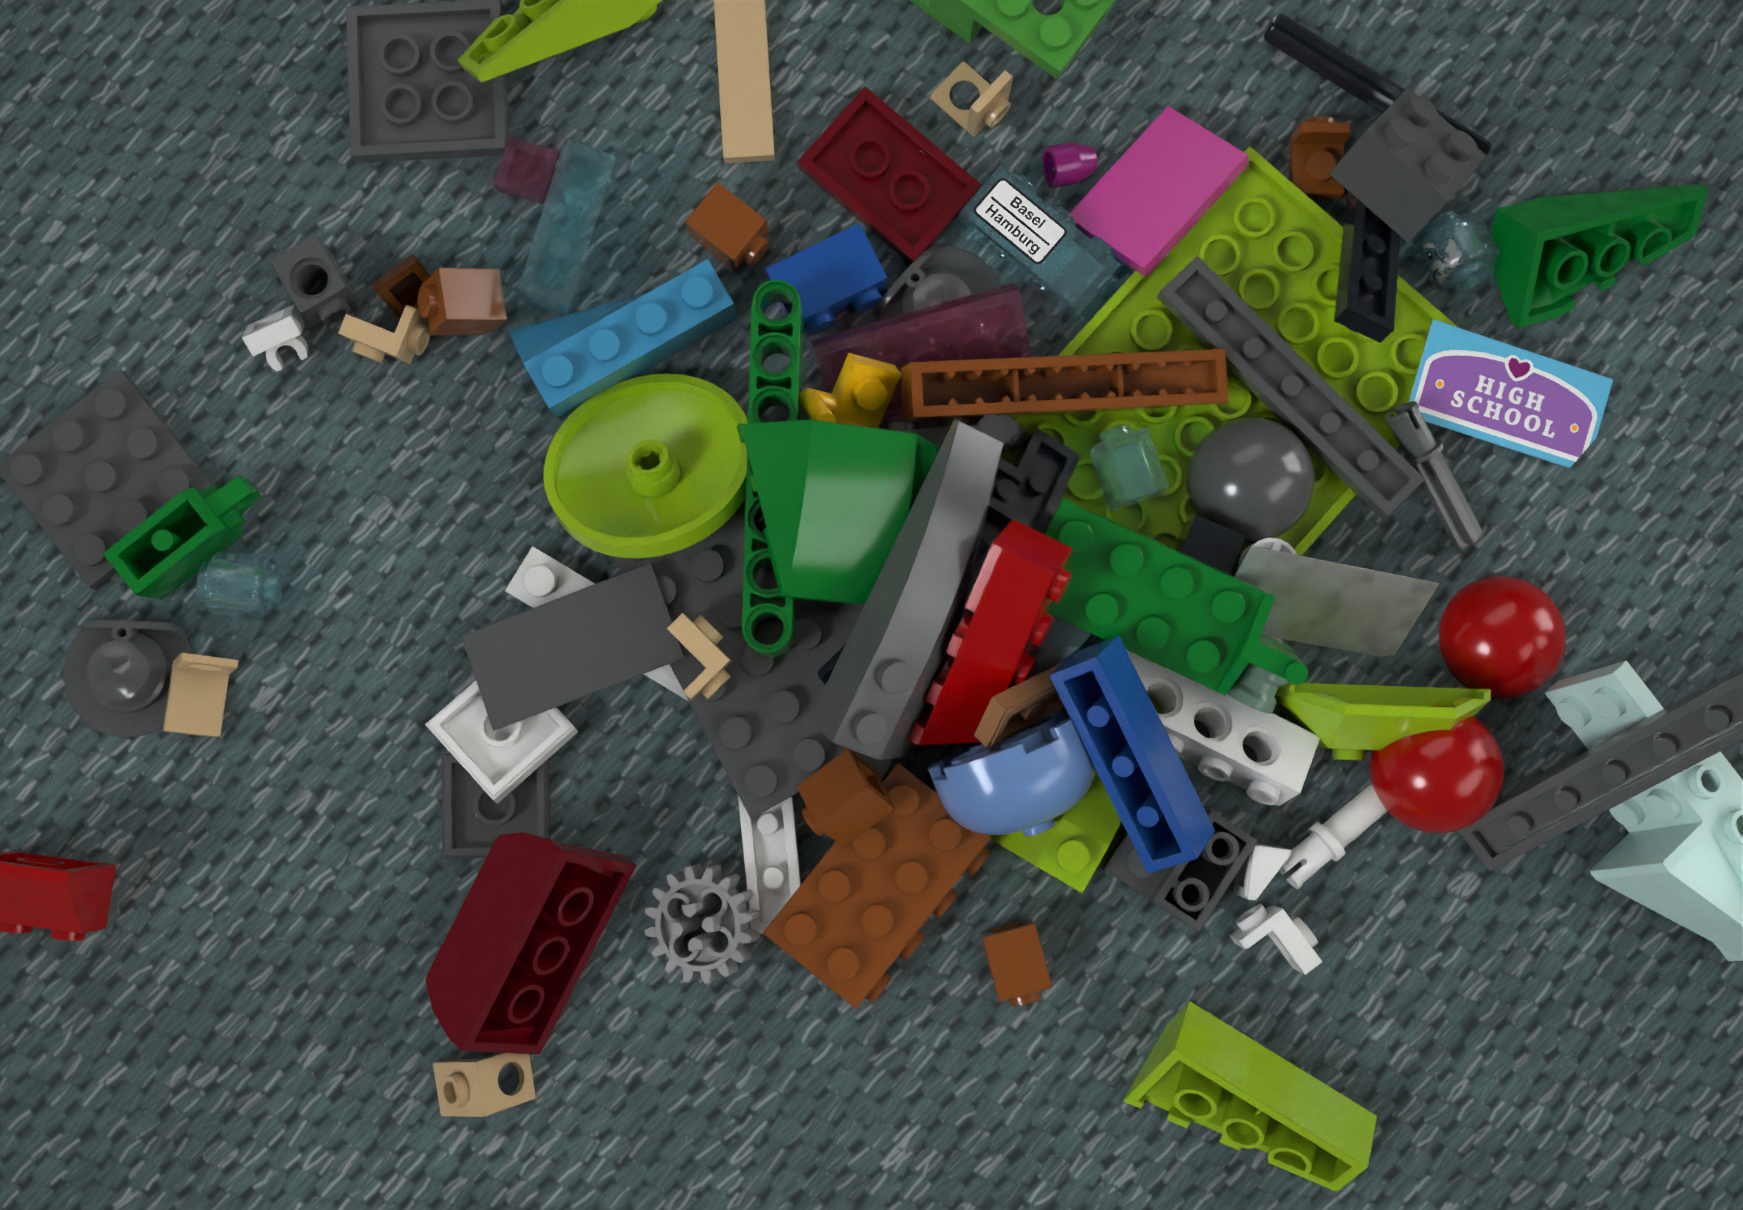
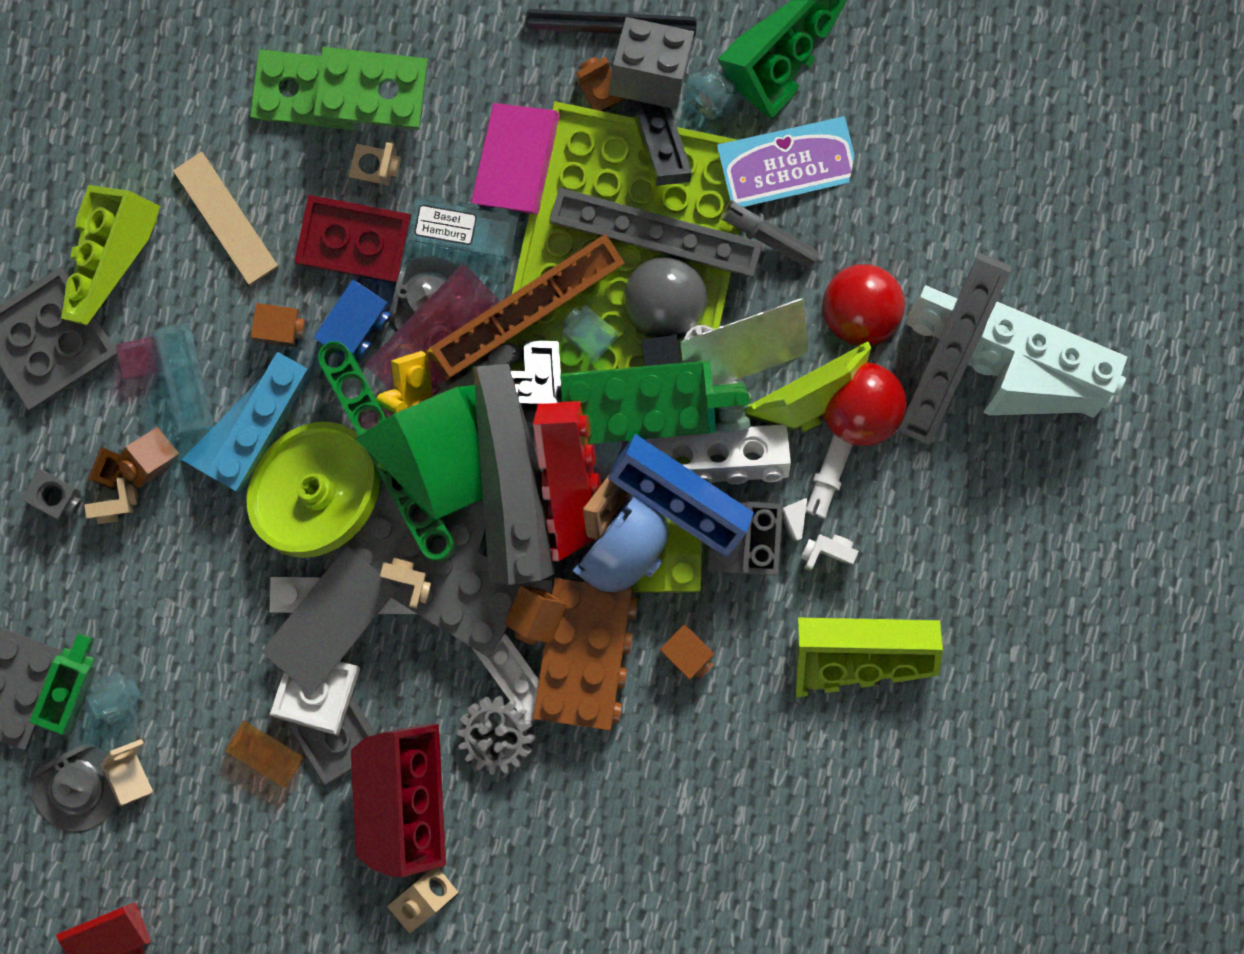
camera: 25 degrees left, 0 degrees up
white tile [242,304,308,371] -> none
magenta hose [1042,142,1098,188] -> none
none -> clear orange plate [224,720,305,788]

